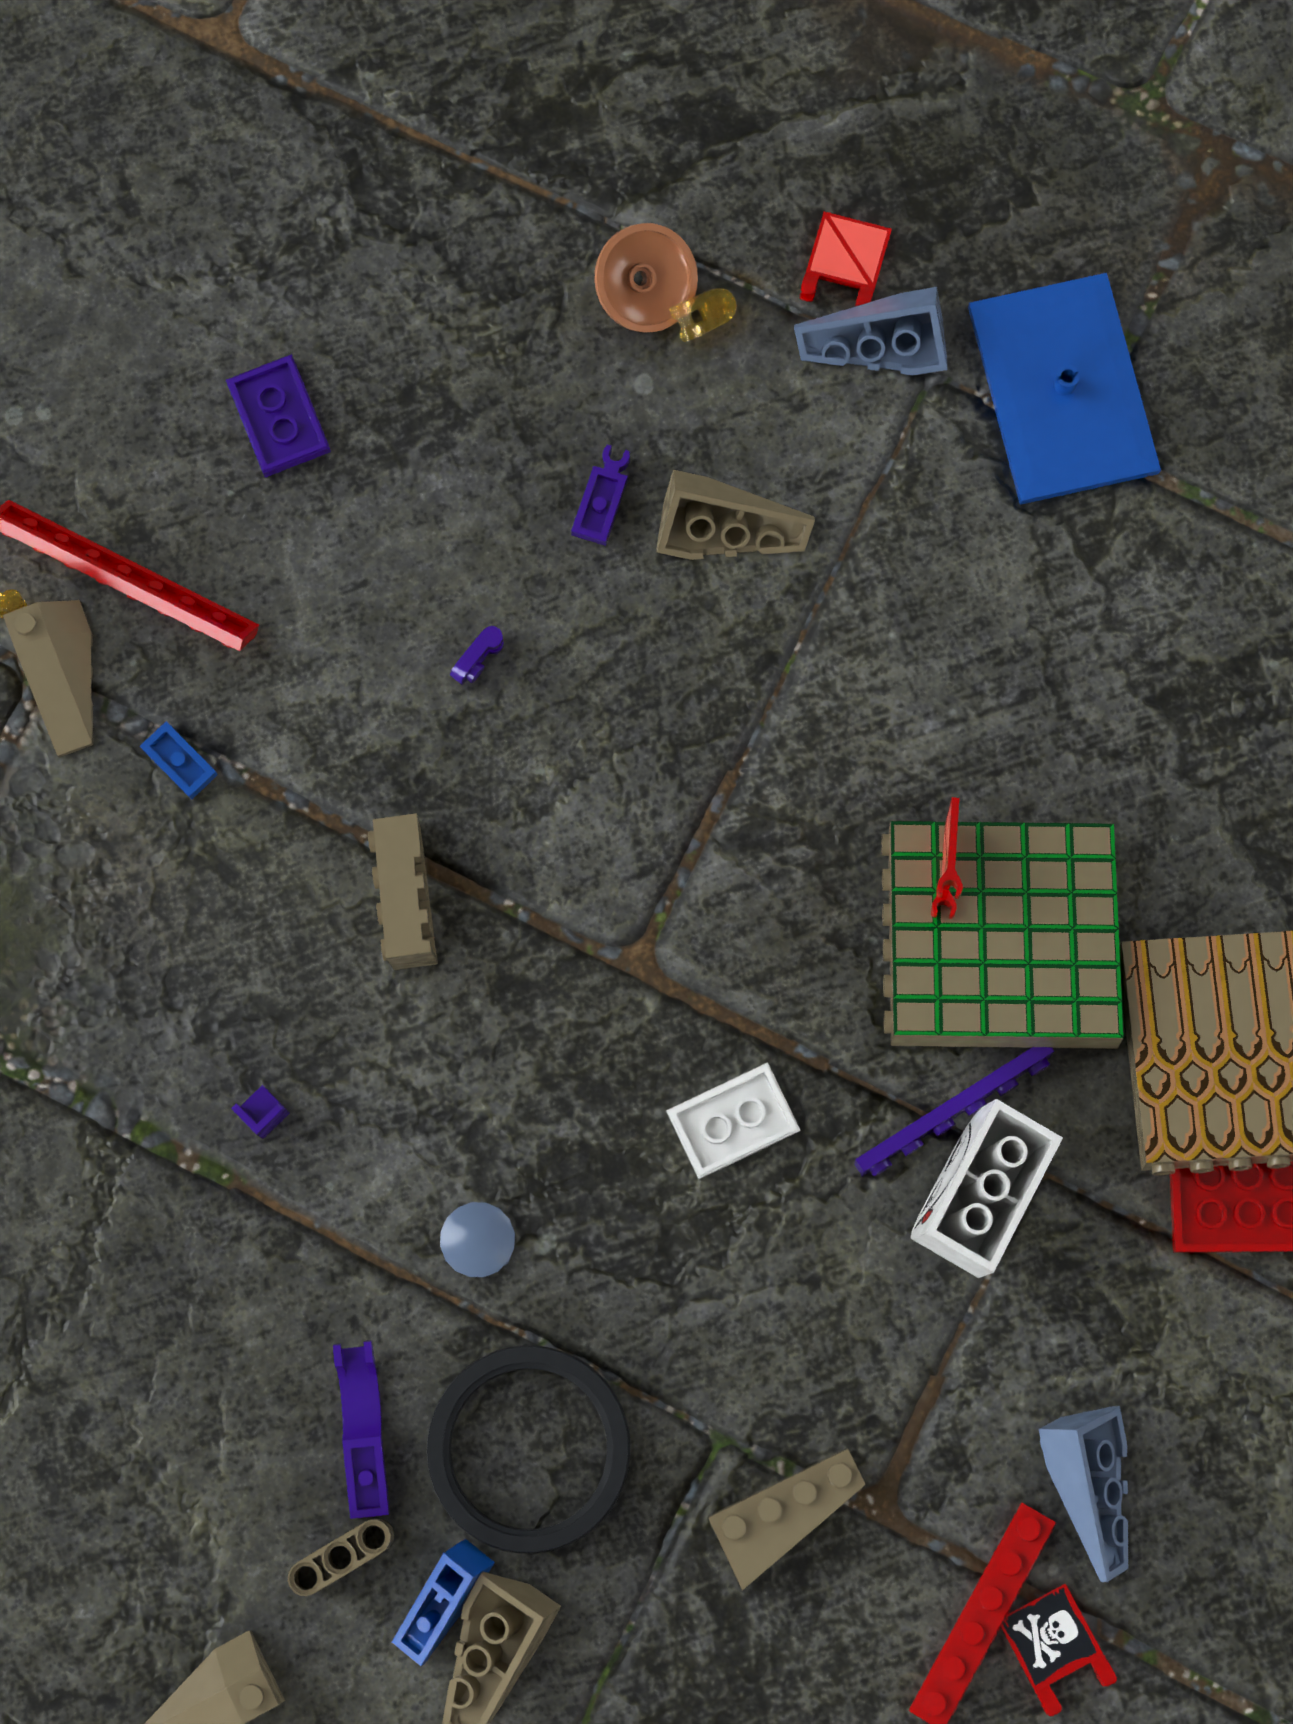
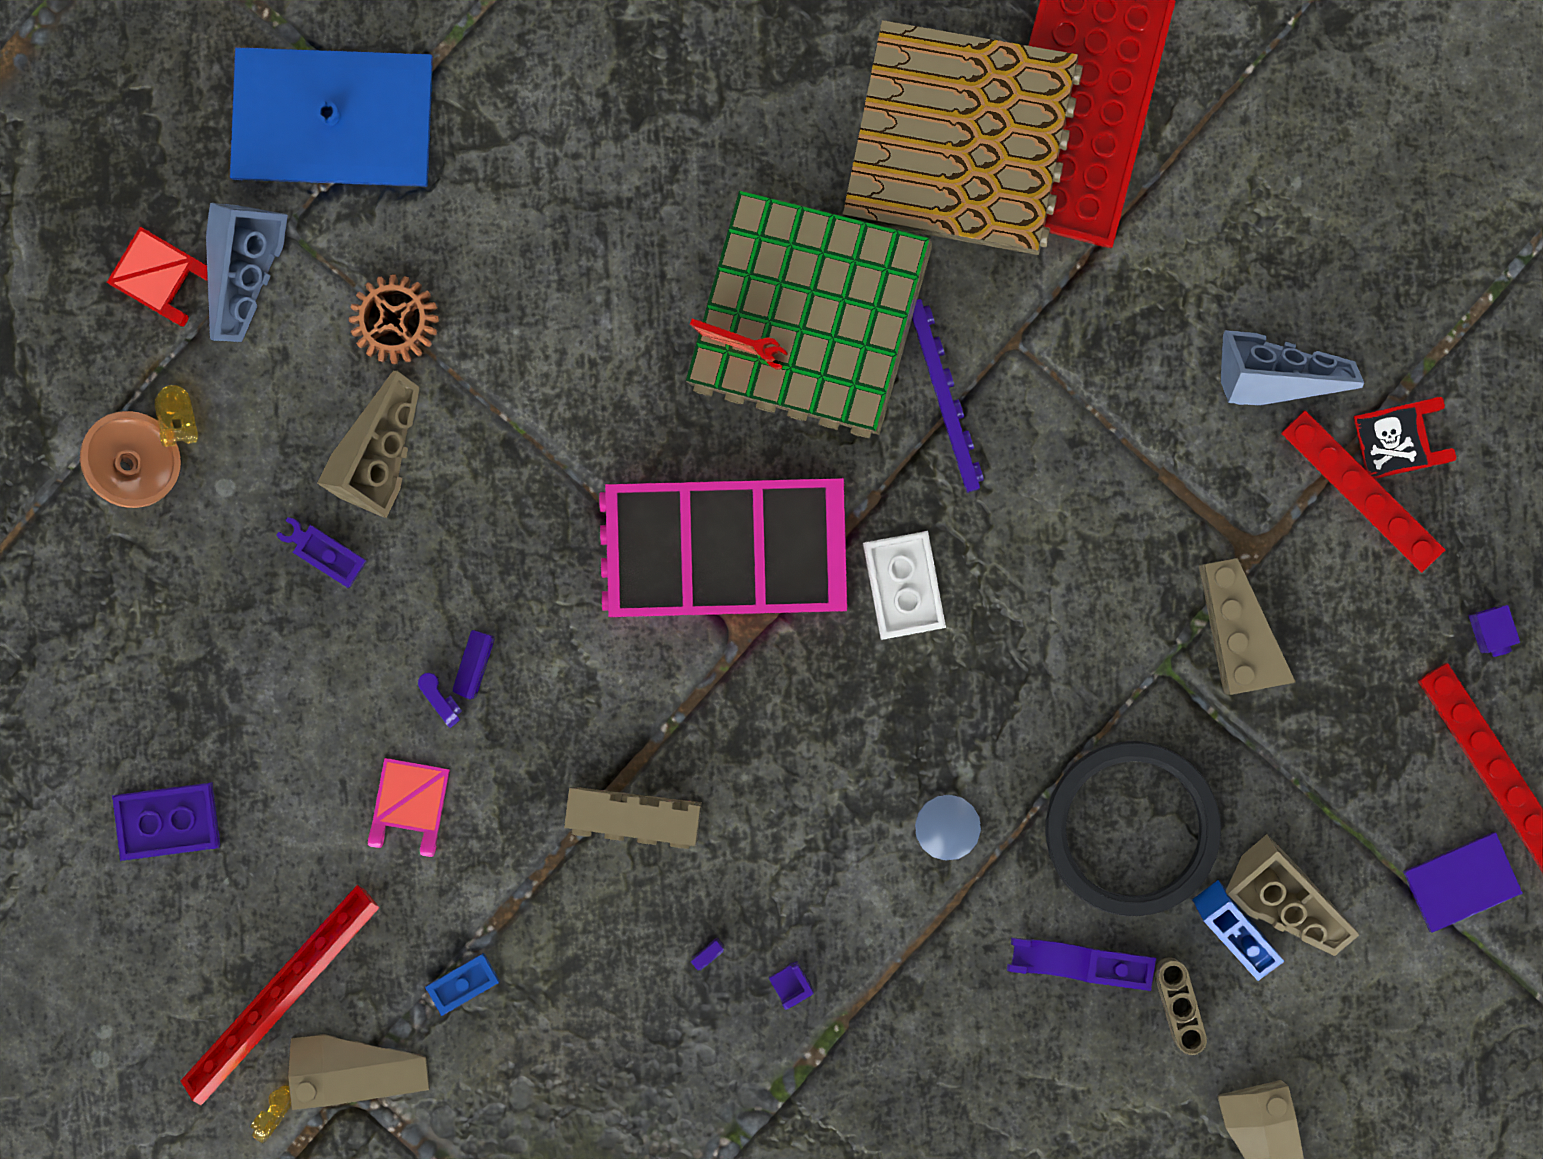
camera: 75 degrees left, 10 degrees up
white brick [911,1099,1063,1278] -> none
none -> nougat gear [349,275,439,364]
none -> coral flag [368,758,450,857]
none -> dark purple slope [453,630,495,699]
none -> clear smoke window [599,478,847,617]
none -> dark purple tile [691,938,724,971]

